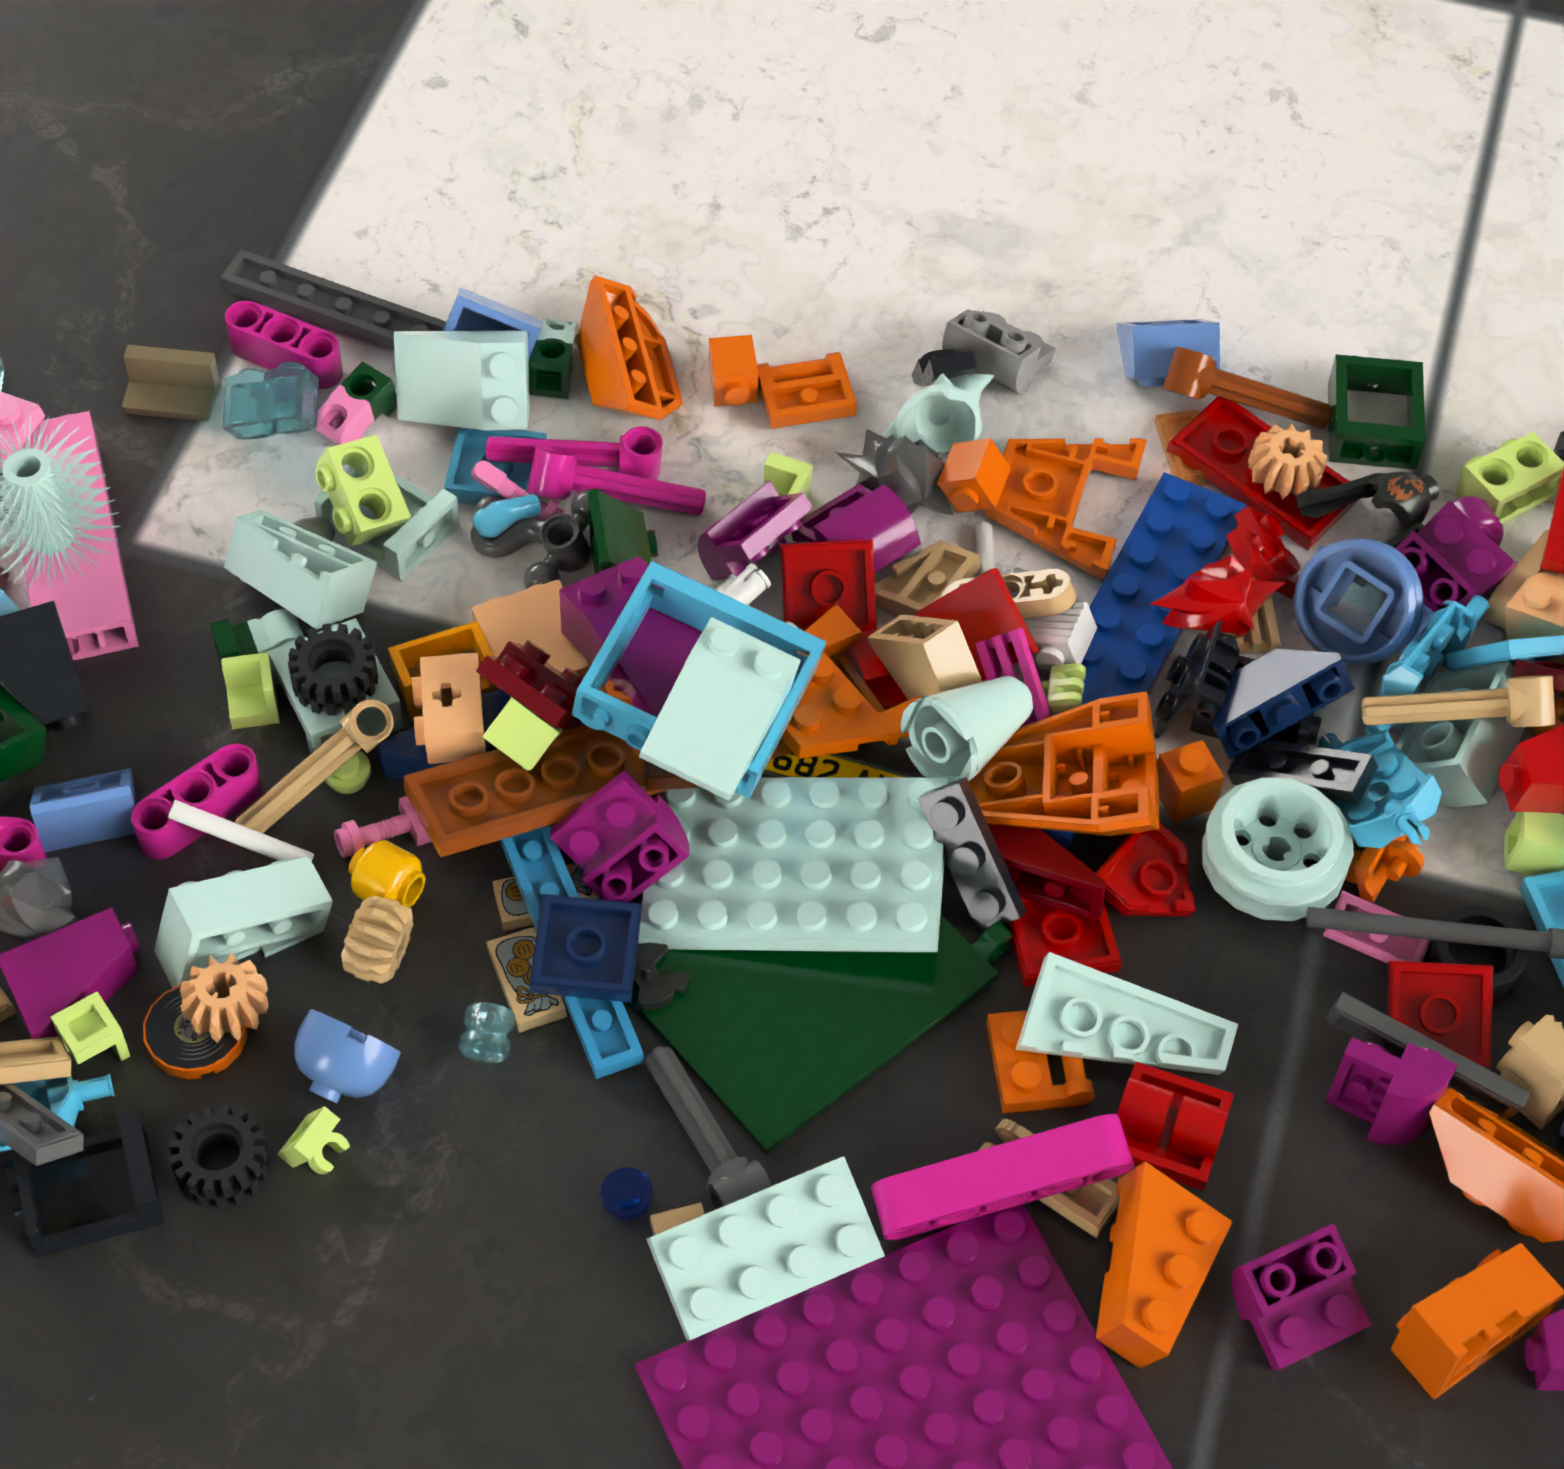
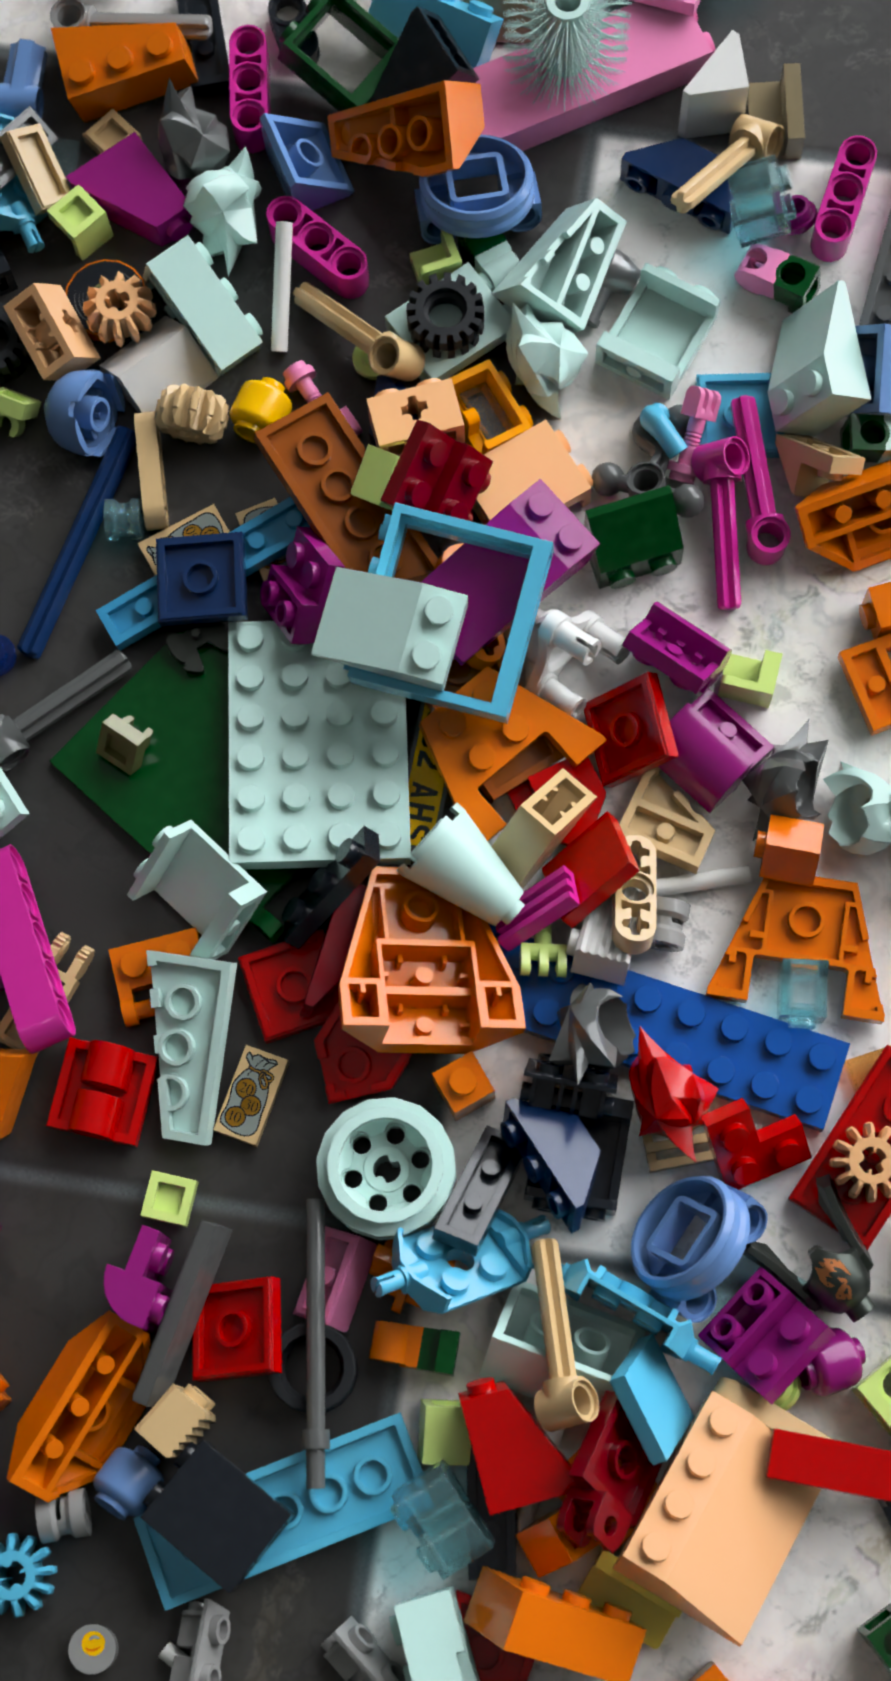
camera: 90 degrees right, 20 degrees up
yellowish green brick [315,434,411,547] -> none
none -> light nougat brick [3,283,101,380]
none -> dark blue axle [17,426,136,659]
none -> olive tile [96,714,153,776]
none -> white slope [99,316,218,413]
none -> light aqua panel [127,820,267,960]
none -> tan beam [134,411,169,531]
none -> yellowish green plate [140,1170,199,1228]
none -> light aqua hair [183,146,261,277]
none -> tile [213,1045,290,1147]
none -> orange wedge [327,80,485,177]
none -> leg [369,1321,461,1377]
none -> medium blue piece [414,135,542,245]
none -> light aqua hair [507,303,588,419]
none -> dark grey hair [549,983,636,1085]
none -> dark blue slope [620,138,737,235]
none -> tan axle [671,114,785,214]
none -> white slope [677,30,749,139]
none -> tan slope [775,434,865,497]
none -> clear light blue window [777,958,829,1030]

